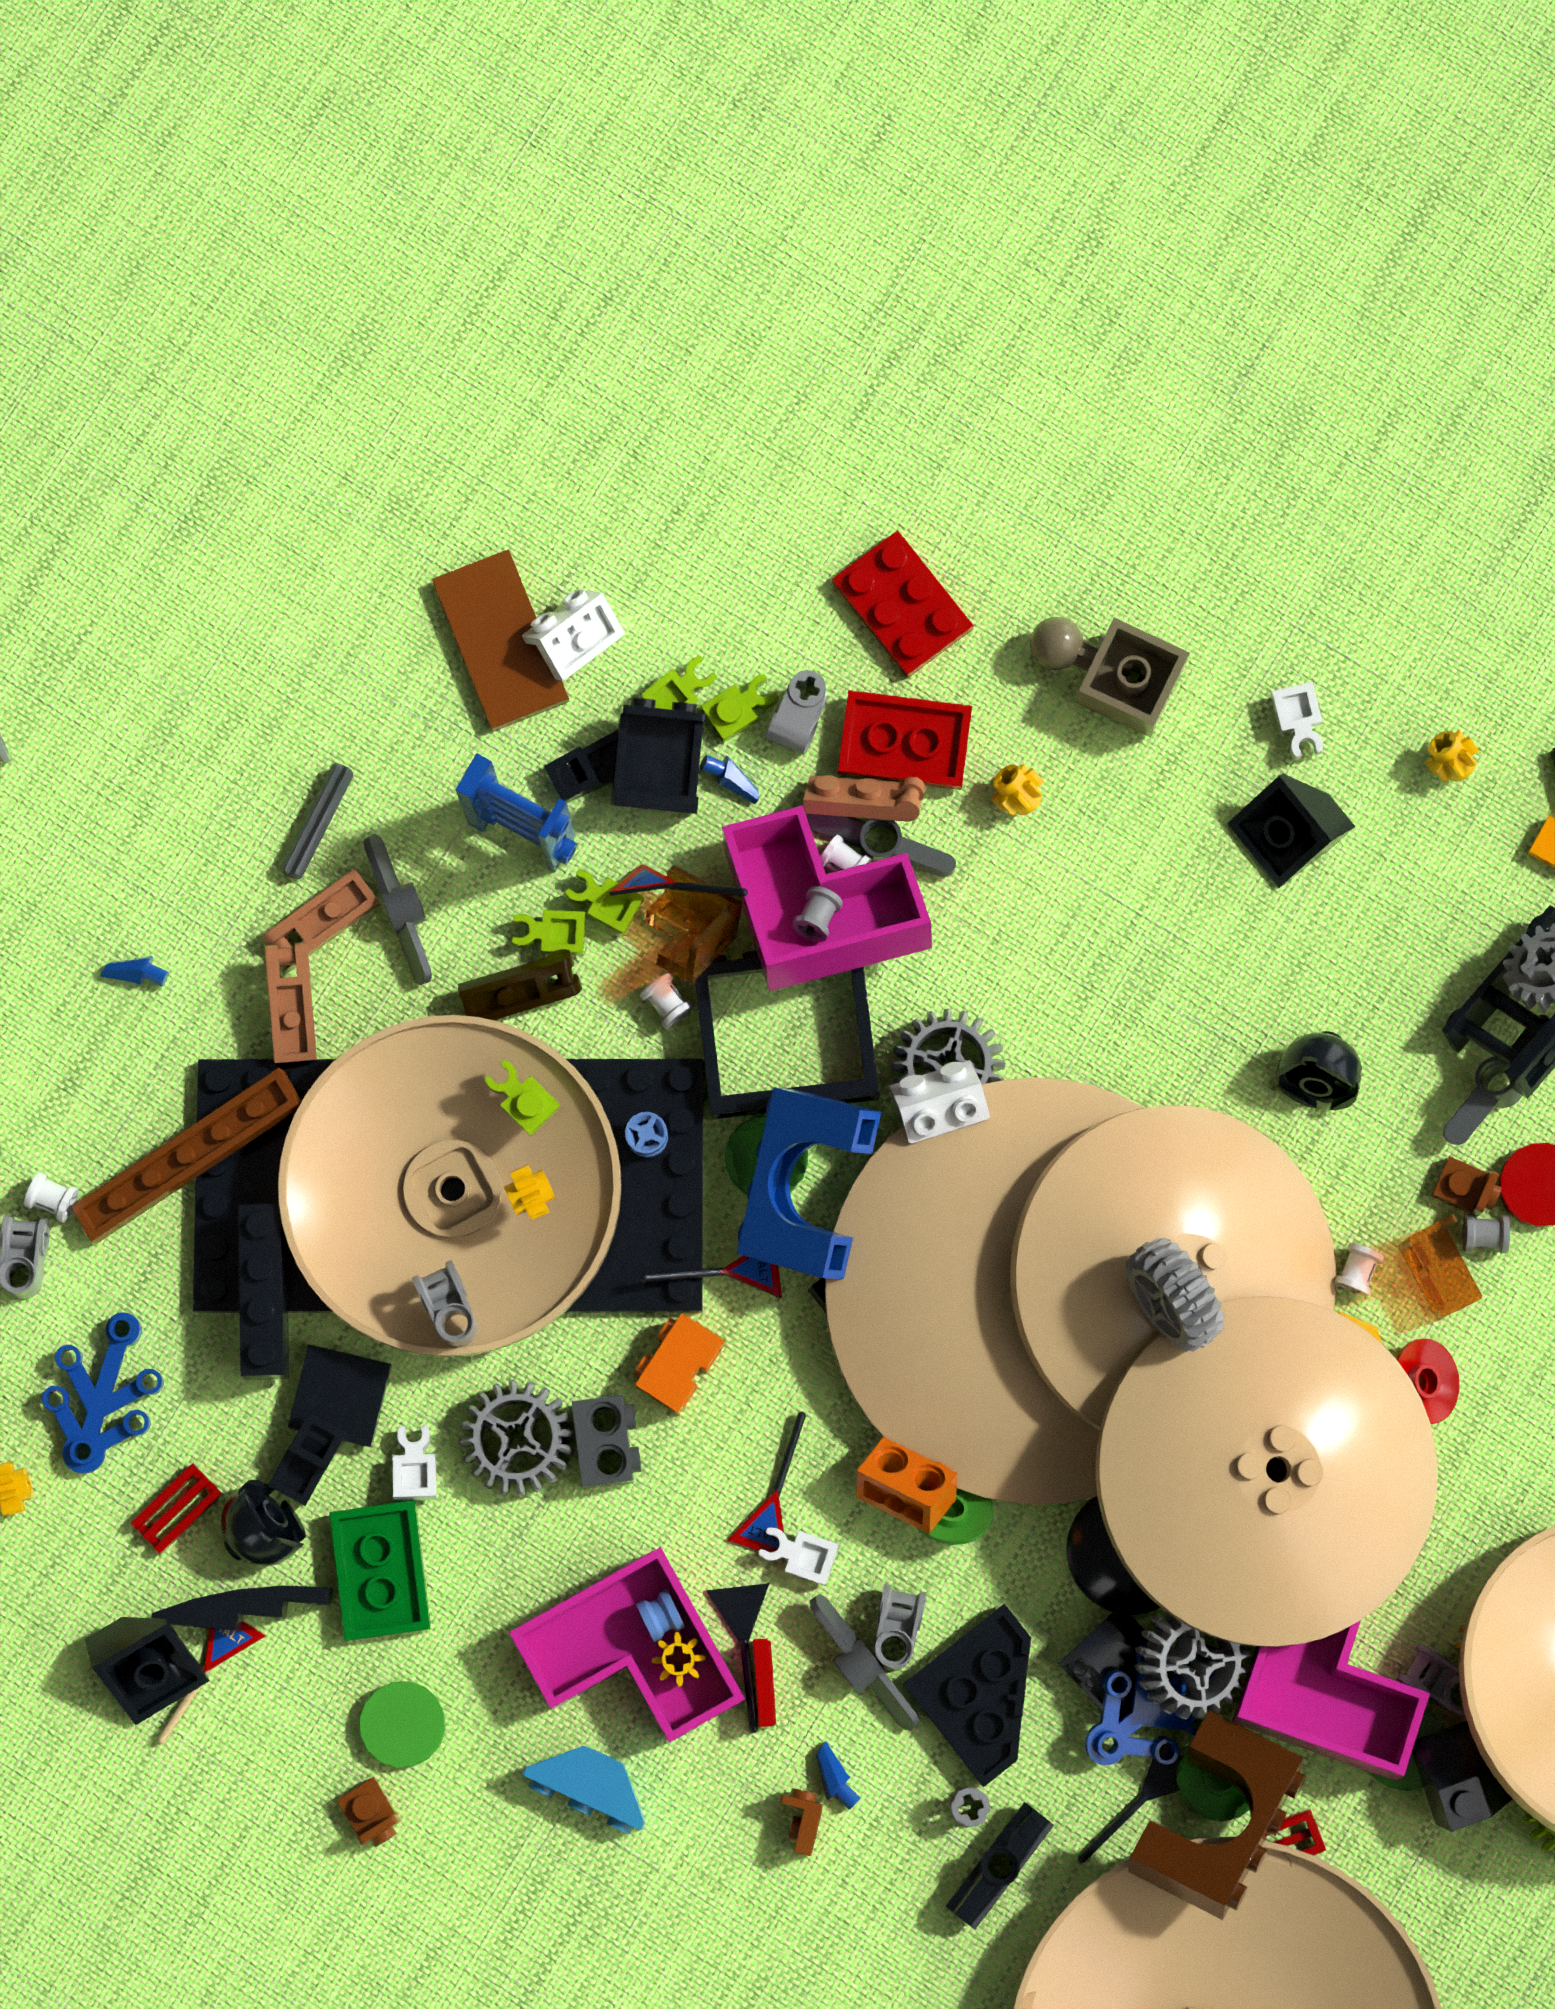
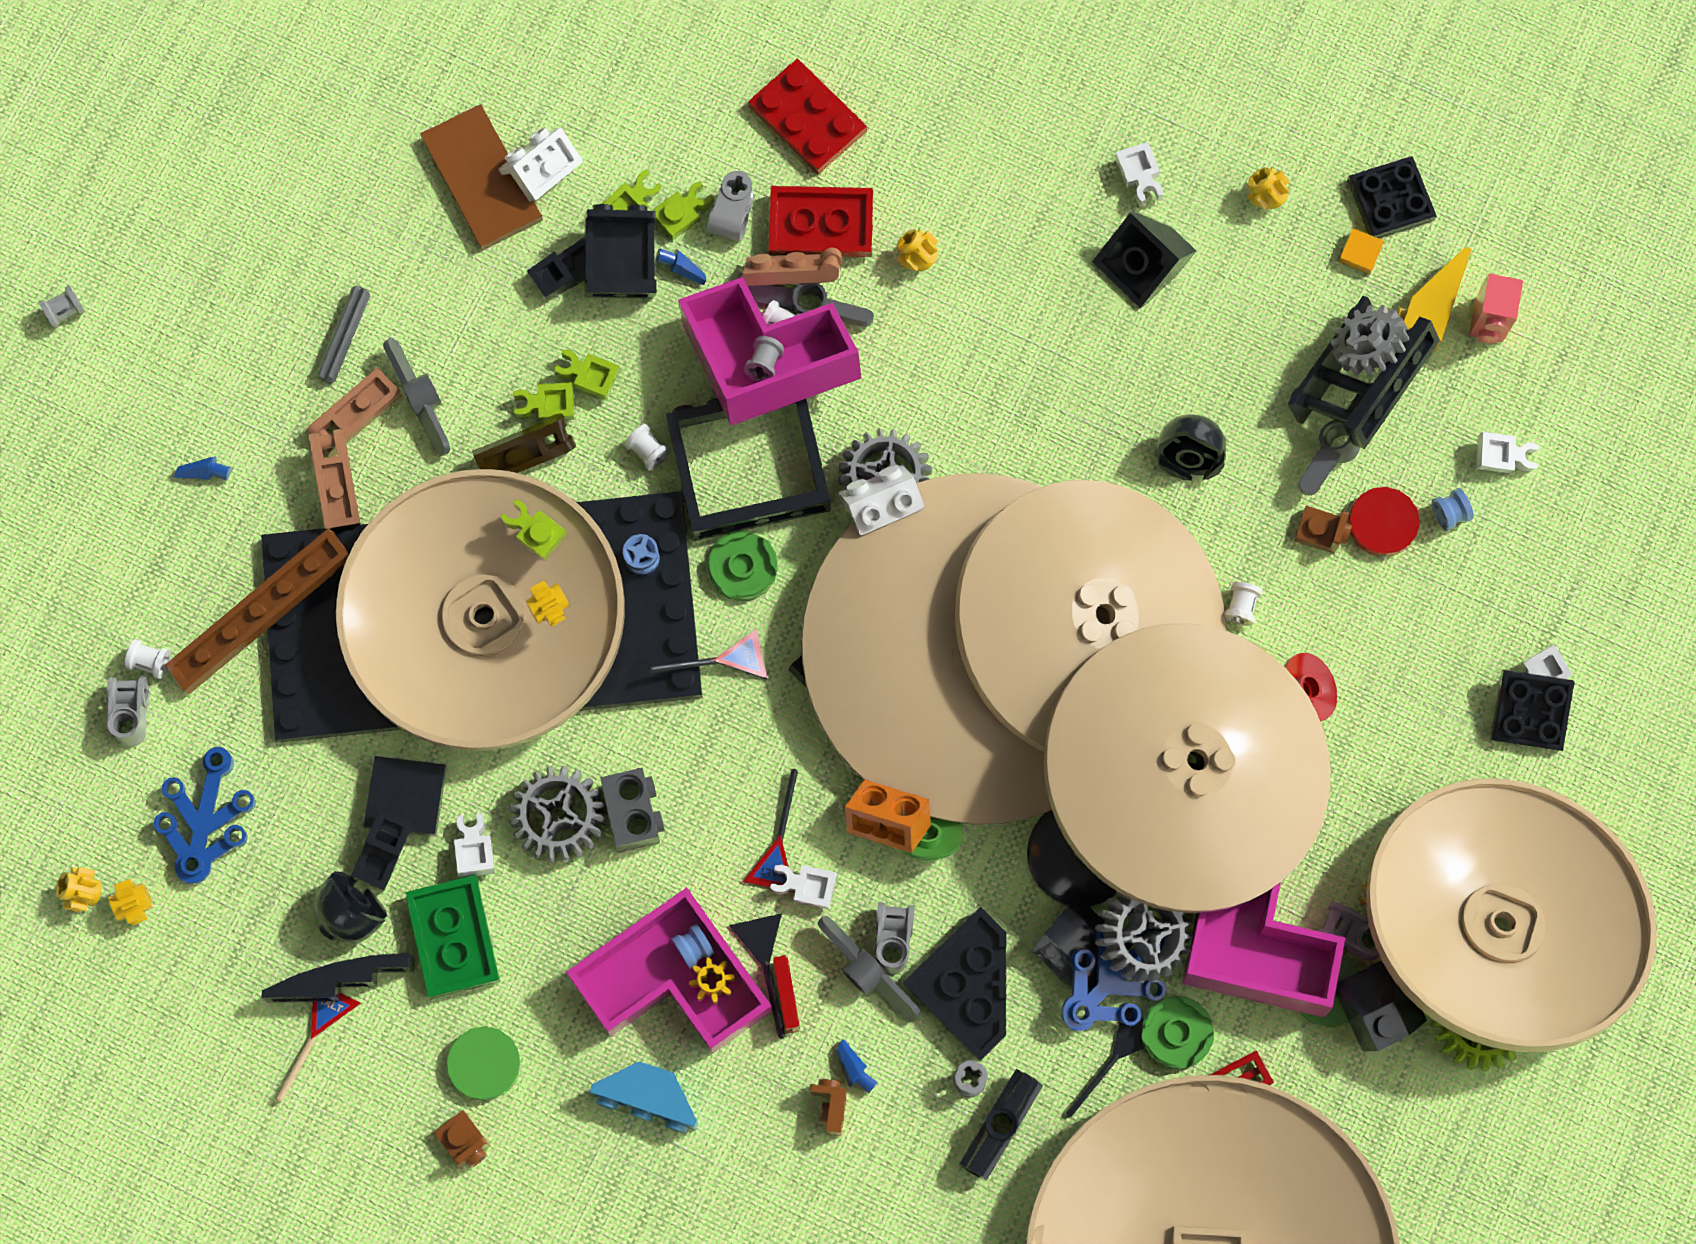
camera: 10 degrees left, 5 degrees down
black slope [84,1617,210,1725] -> none
red tile [131,1463,224,1554] -> none
black brick [238,1204,289,1380] -> none
light grey piece [412,1260,478,1347] -> none
blue fence [455,753,578,872] -> none
piece [609,864,748,897] -> none
orange brick [633,1313,725,1415] -> none
clear orange panel [644,865,743,984] -> none
blue arch [737,1087,881,1279] -> none
dark tan brick [1030,617,1190,738] -> none
light grey gear [1126,1237,1224,1352] -> none
reddish brown arch [1128,1710,1306,1920] -> none
clear orange panel [1397,1214,1482,1322] -> none
light grey bush [1462,1214,1510,1253] -> none

